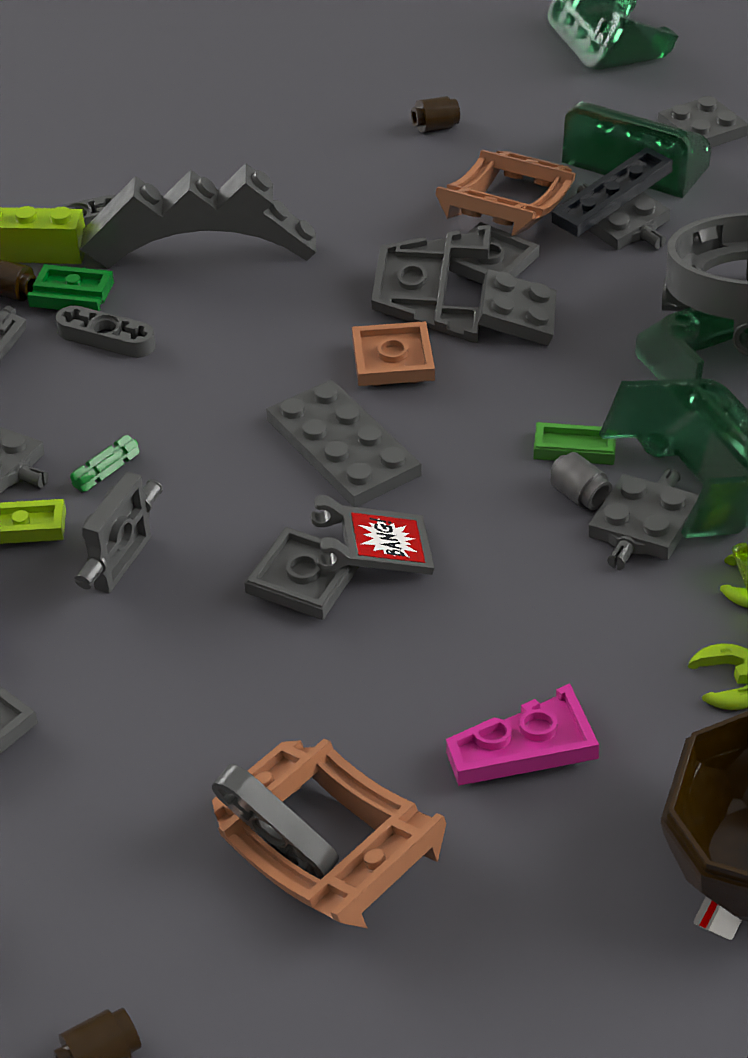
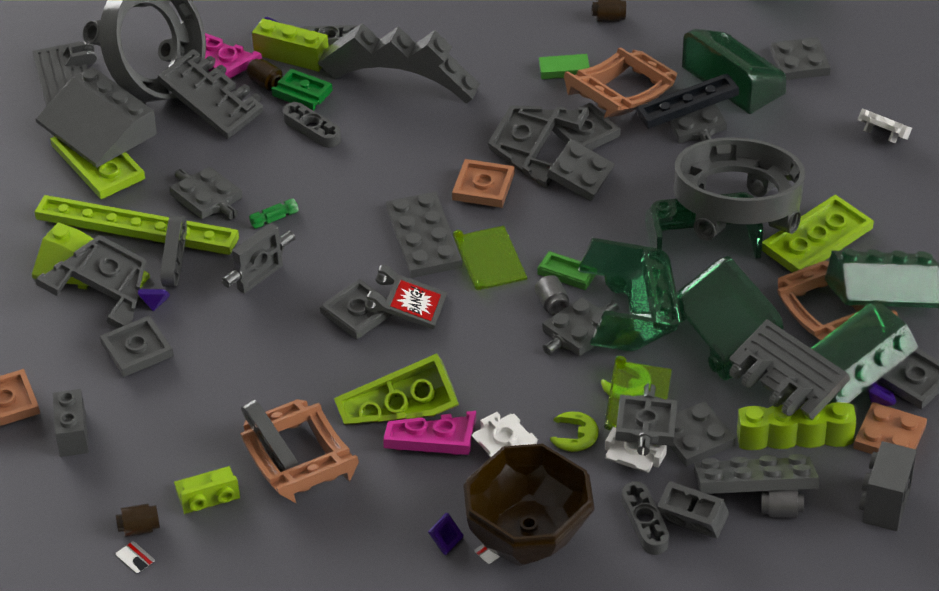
camera: 20 degrees right, 0 degrees up
none -> lime bracket [174,466,240,514]
none -> lime wedge [334,353,459,425]
none -> dark purple slope [428,513,464,555]
none -> clear neon green piece [453,225,527,290]
none -> white piece [472,412,538,457]
none -> bright green tile [539,54,590,79]

